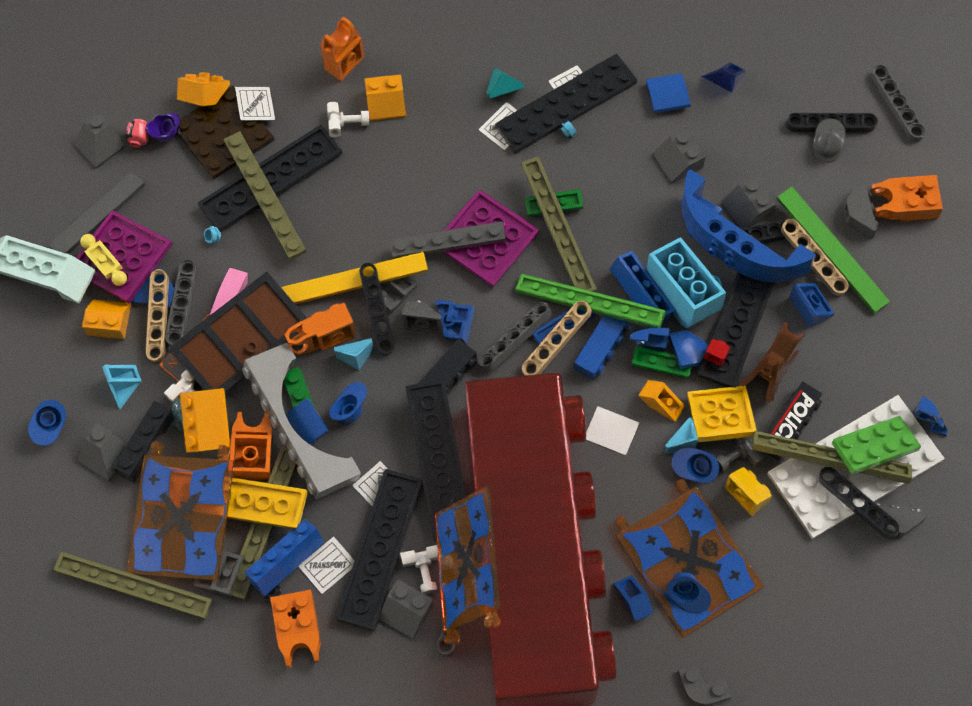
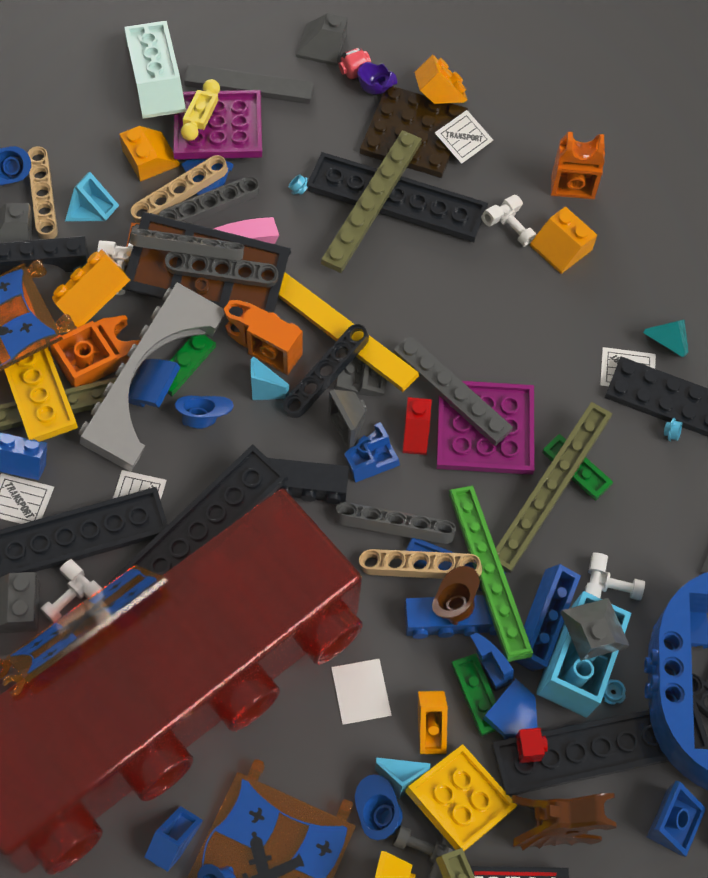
camera: 50 degrees right, 5 degrees down
none -> tan beam [28,146,58,240]
none -> dark grey beam [130,229,244,260]
none -> dark grey beam [165,252,278,287]
none -> red slope [402,397,432,455]
none -> reddish brown piece [432,566,480,625]
none -> dark grey slope [560,598,630,661]
none -> white bar [585,553,645,601]

